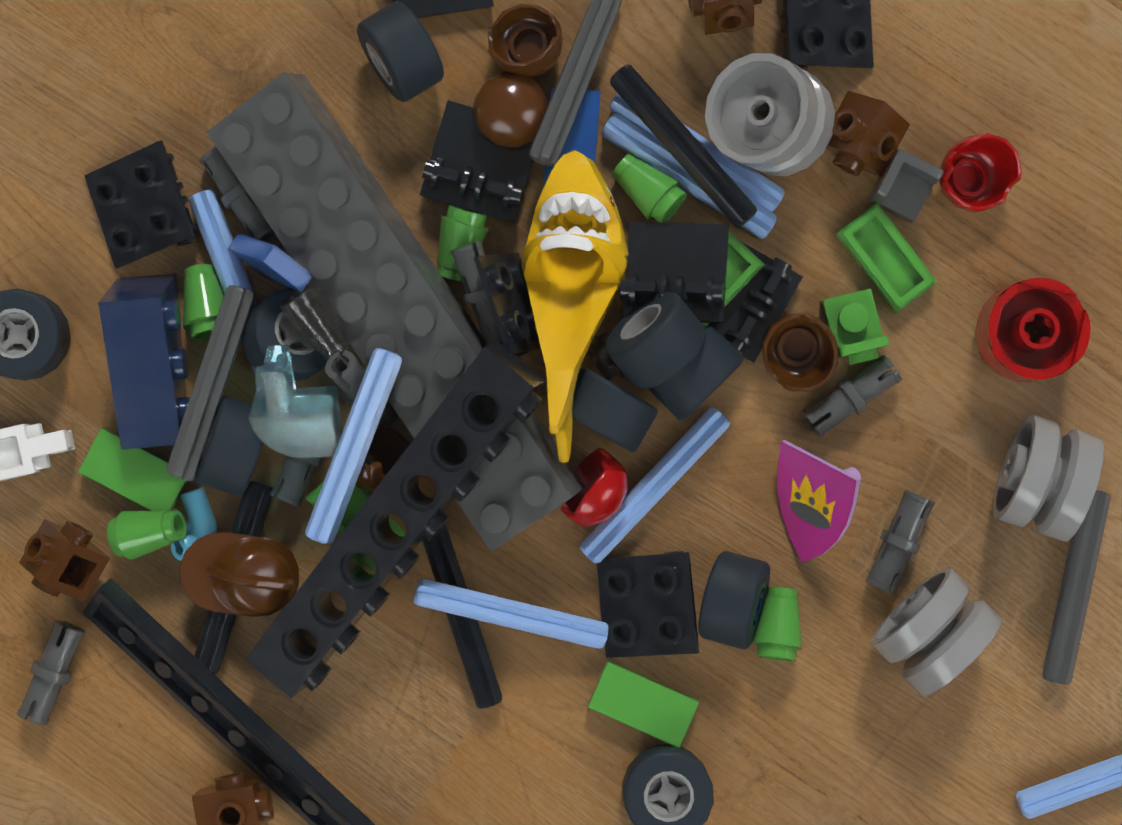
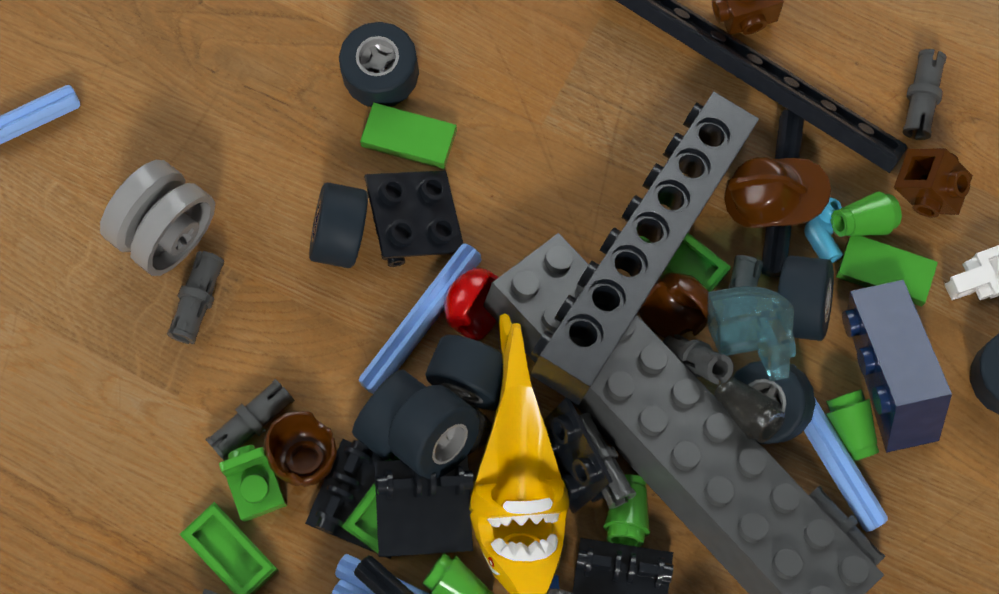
camera: 175 degrees right, 15 degrees down
black hinge [84,140,198,269] -> none
dark grey axle [166,285,255,481] -> none
blue tile [228,234,312,292] -> none
light blue axle [305,348,402,544] -> none
light blue axle [414,579,609,649] -> none
black axle [422,524,502,709] -> none
bright green cone [752,587,802,662] -> none
dark pink shield [777,440,861,563] -> none
red brick [976,278,1091,382] -> none
light grey wheel [993,415,1104,542] -> none
dark grey axle [1042,490,1111,685] -> none

